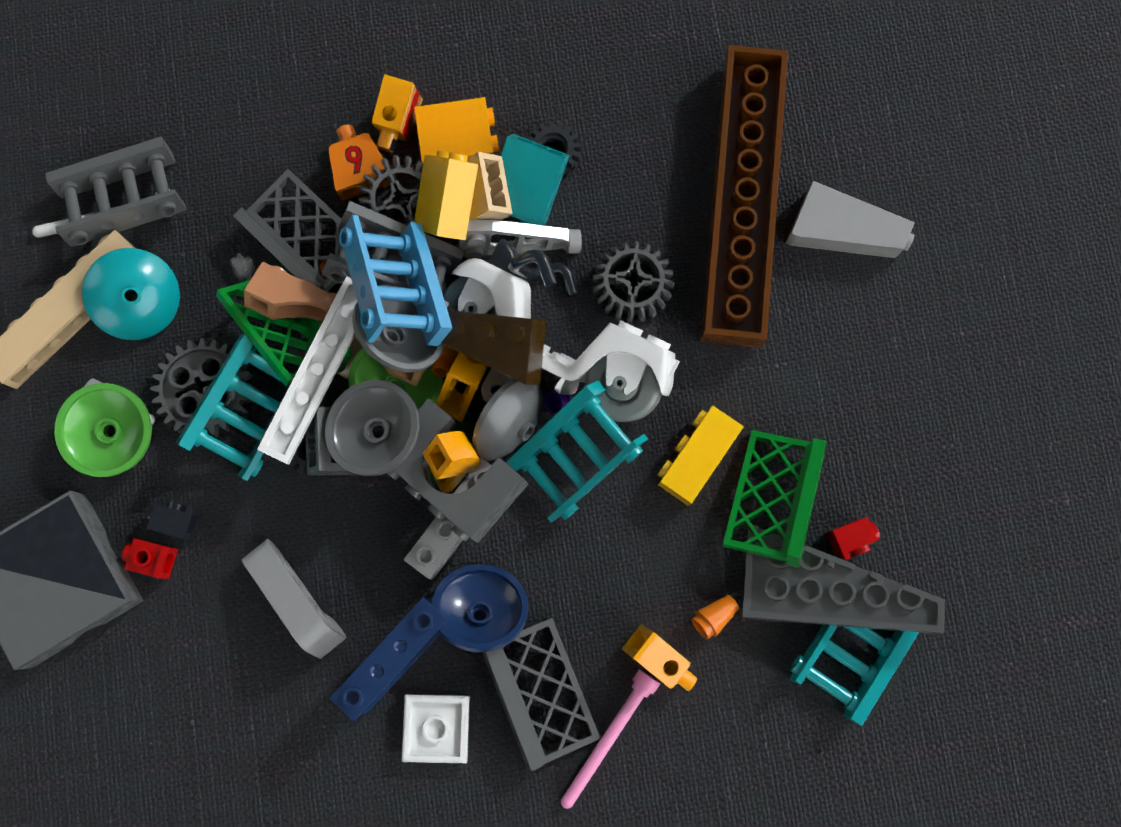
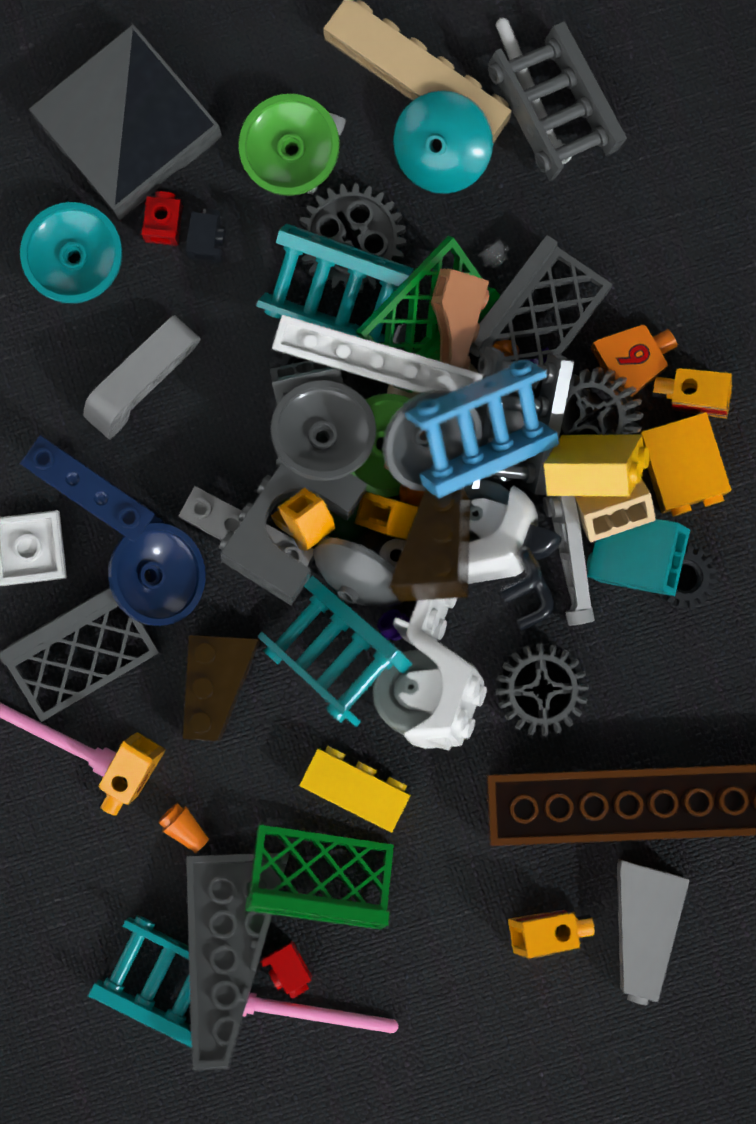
camera: 90 degrees right, 5 degrees up
none -> teal dish [20,202,122,303]
none -> dark brown wedge [183,635,261,741]
none -> bright pink piece [243,993,398,1033]
none -> light orange torso [508,910,594,958]

